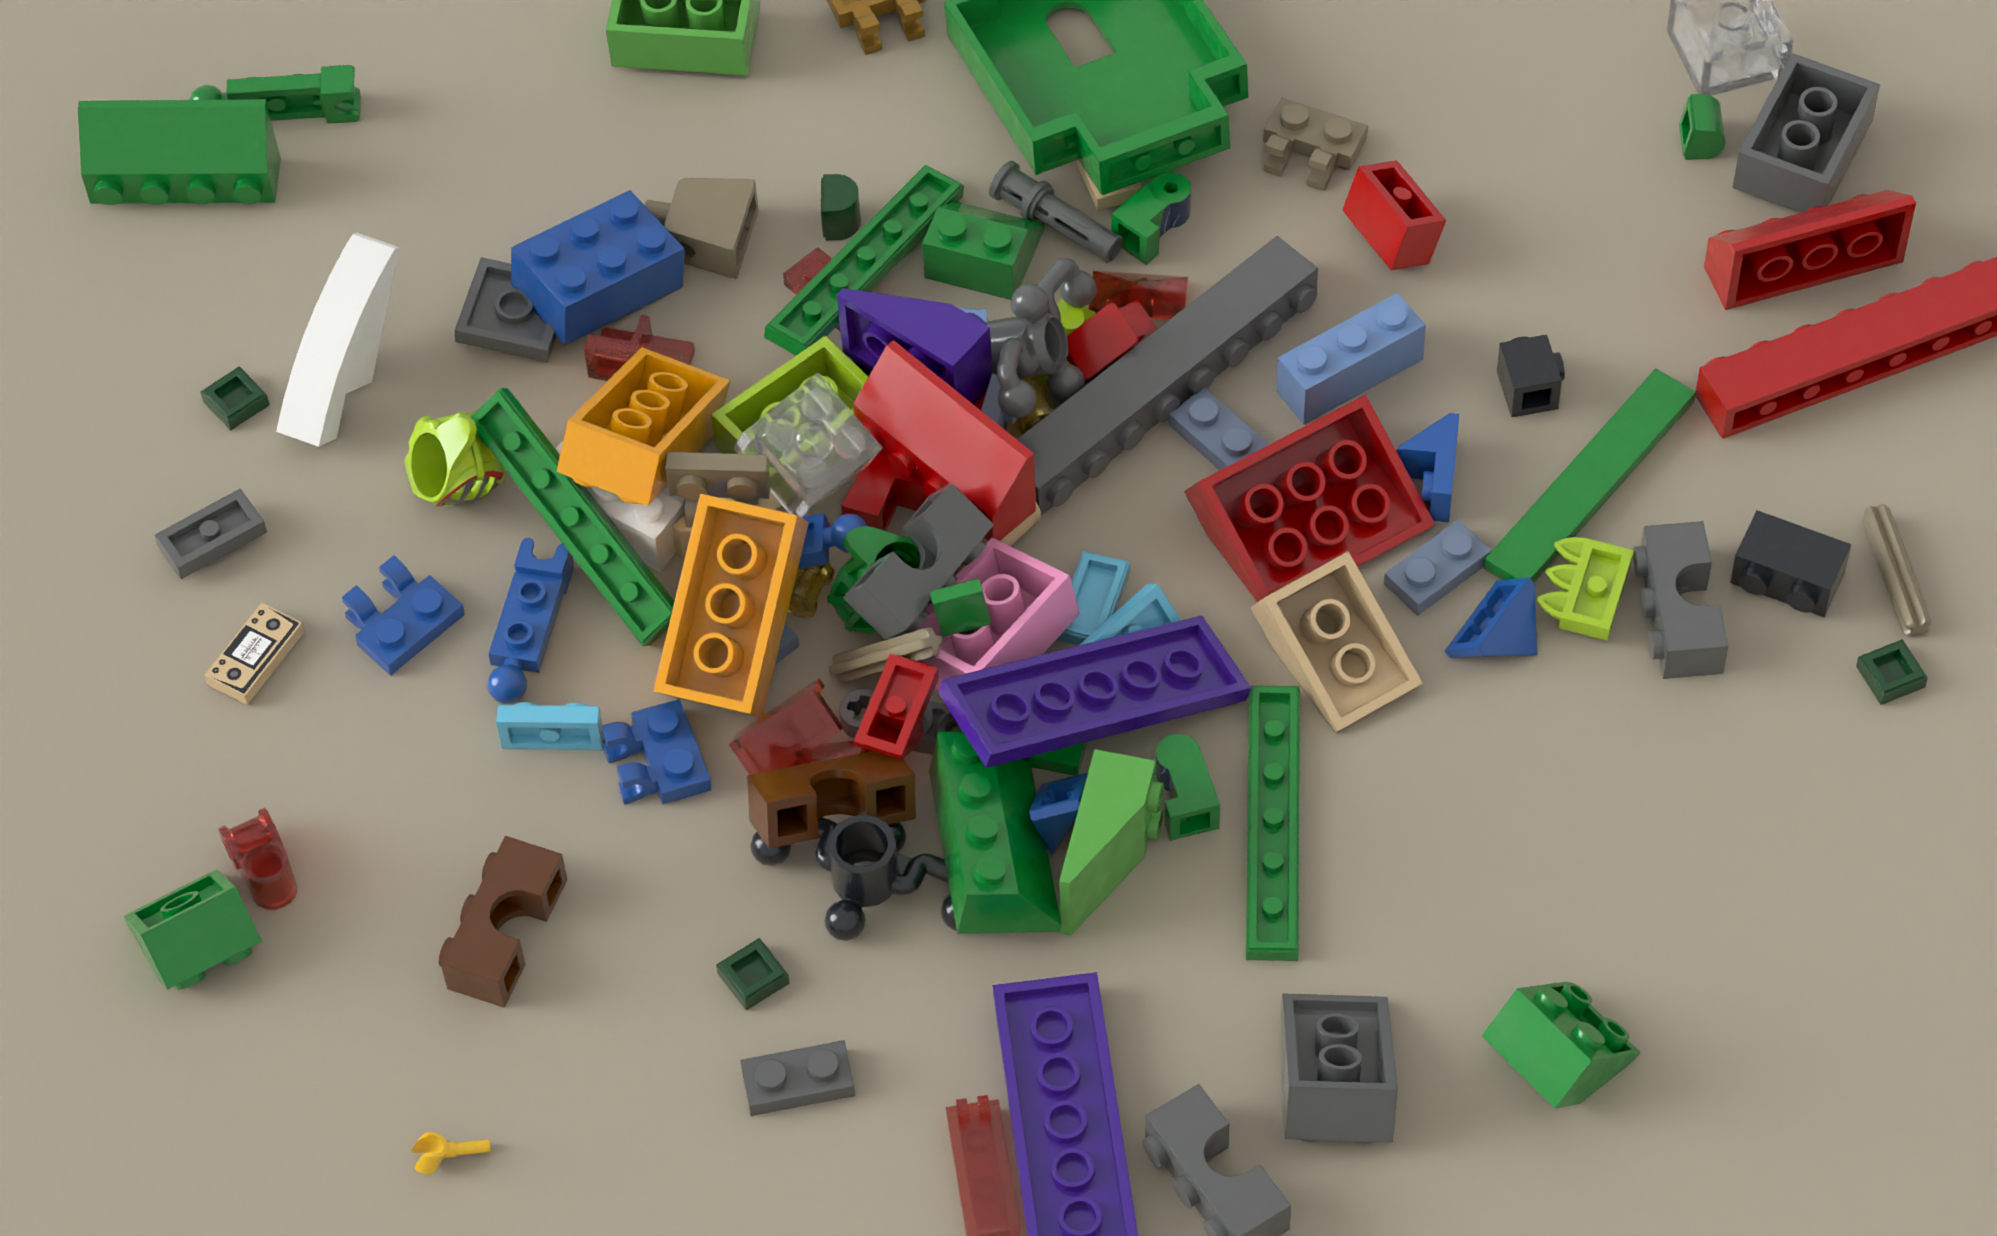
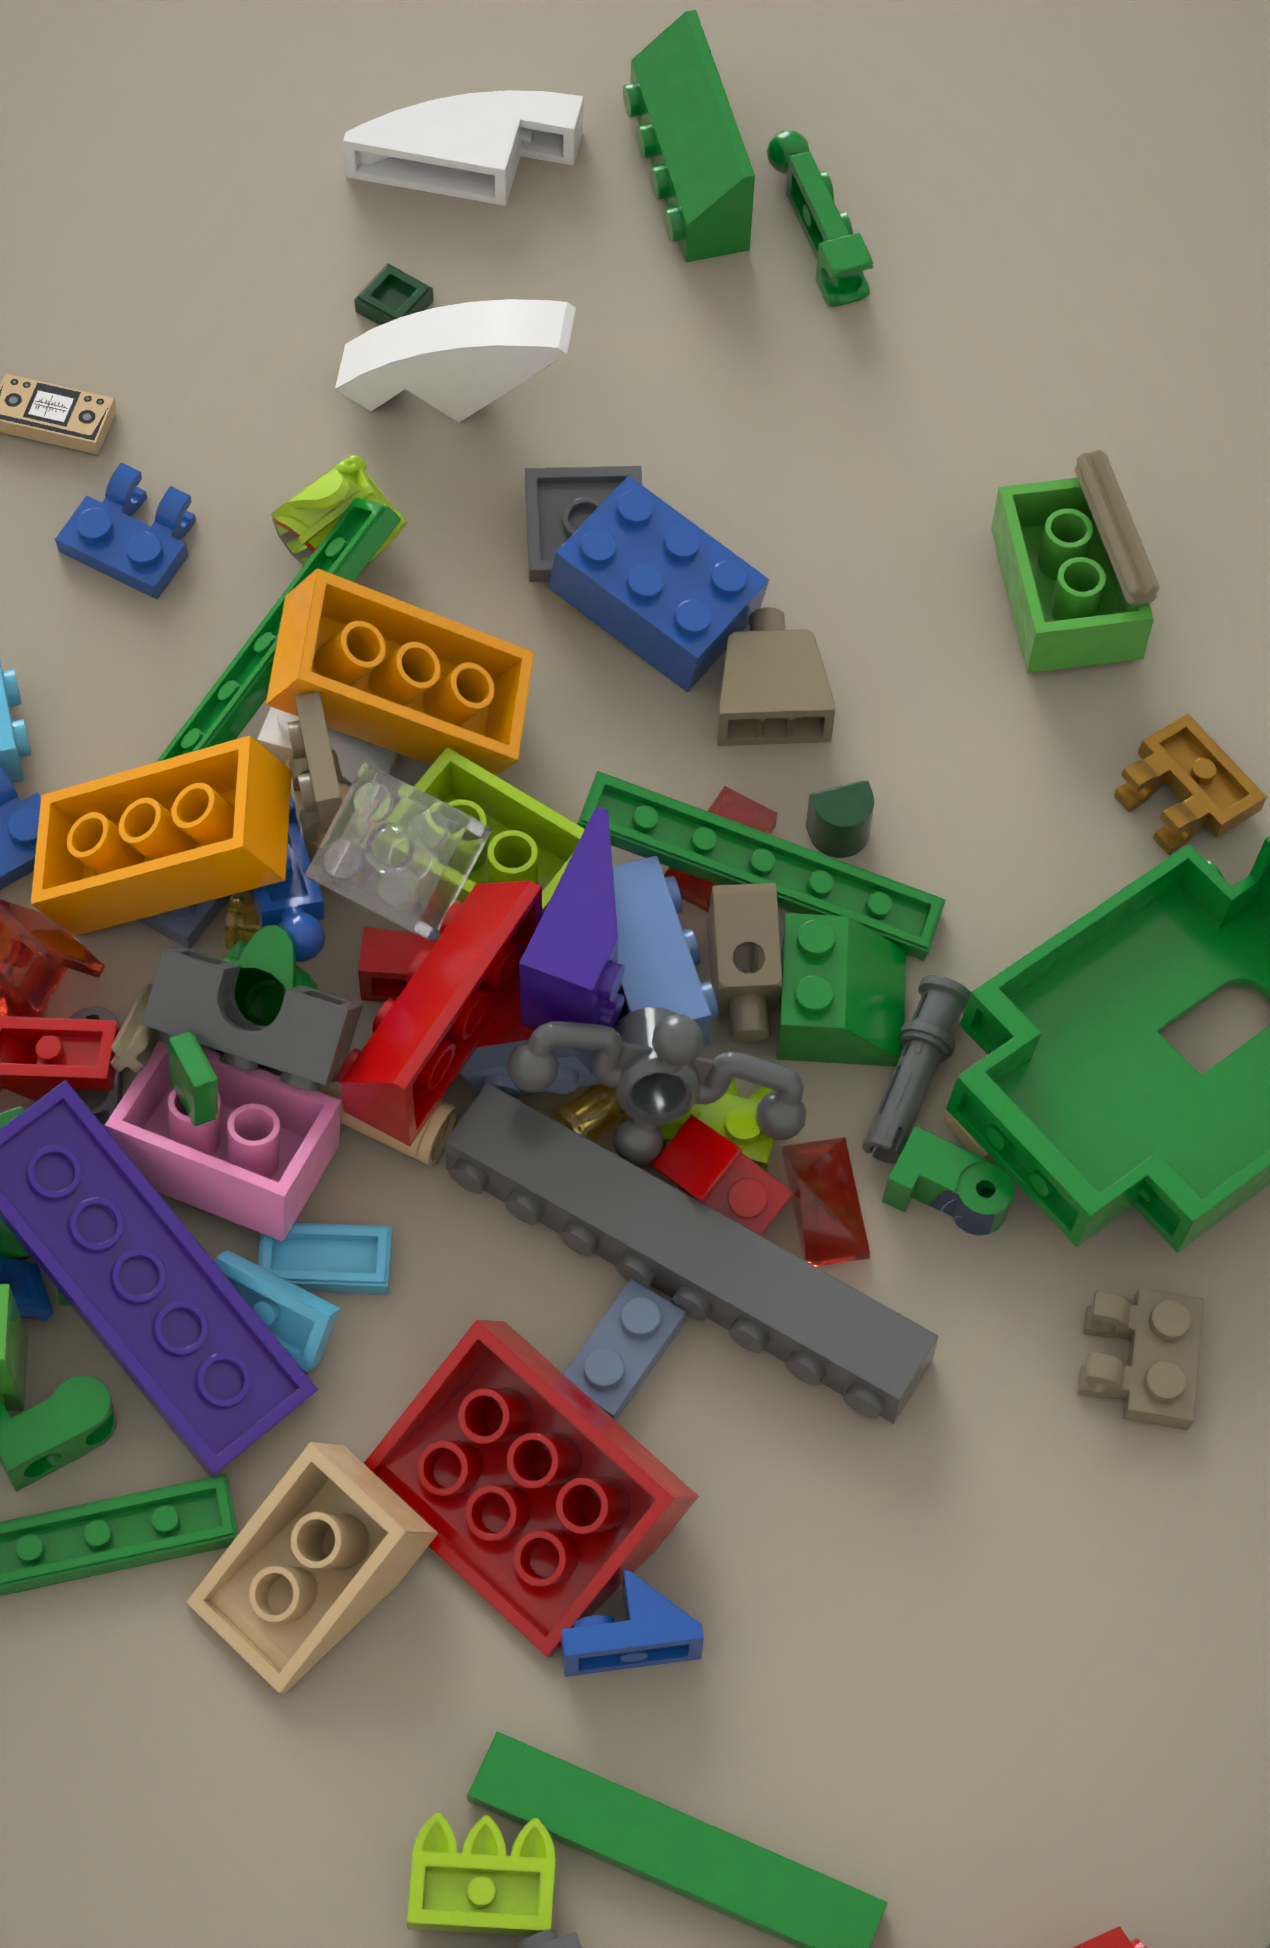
camera: 70 degrees right, 5 degrees up
dark grey plate [154,488,267,579] -> none
blue plate [487,538,574,704] -> none
clear red panel [584,315,695,381] -> none
medium blue brick [1276,293,1426,424] -> none
red brick [1342,160,1447,271] -> none
sand blue plate [1384,520,1492,616] -> none
blue slope [1445,577,1537,658] -> none
black brick [1497,334,1565,418] -> none
none -> white slope [343,90,584,206]
none -> dark tan torso [707,883,782,1042]

